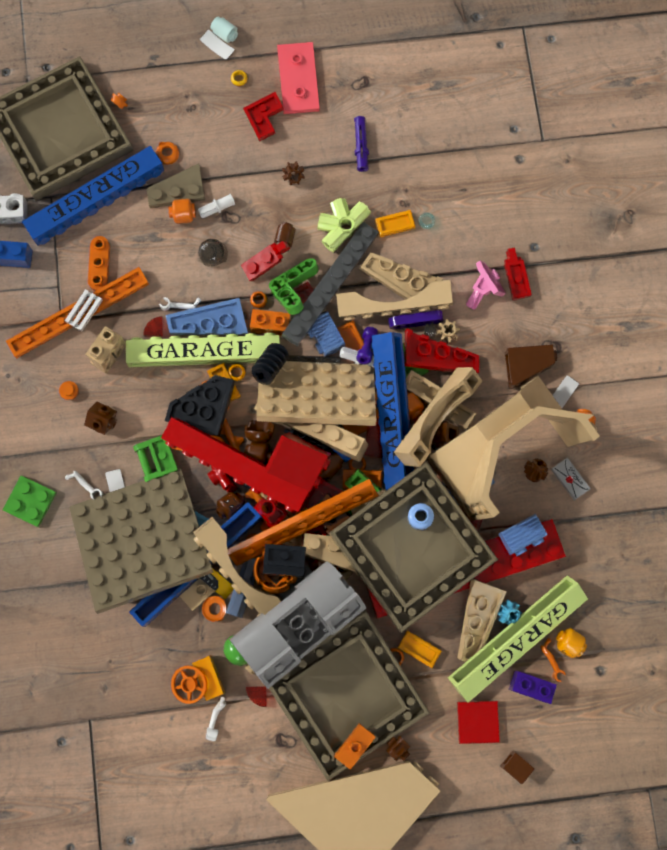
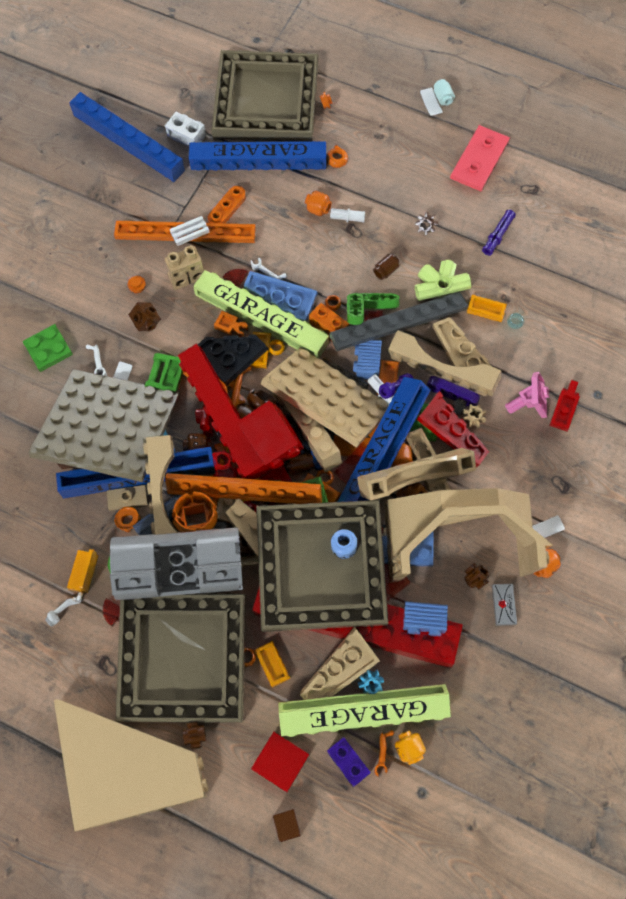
camera: 40 degrees right, 10 degrees down
dark tan wing [147,163,205,208] -> none
orange wheel [171,665,207,704] -> none
clear smoke hair [198,239,228,267] -> none
yellow sticker [200,568,234,599] -> none
yellow piece [231,70,248,86] -> none
red hinge [241,241,290,281] -> none
red plate [243,92,284,142] -> none
black piece [251,343,289,385] -> none
black plate [263,544,306,578] -> none
orange plate [334,723,376,770] -> none
reddish brown slope [505,344,557,389] -> none
none -> orange plate [214,311,248,337]

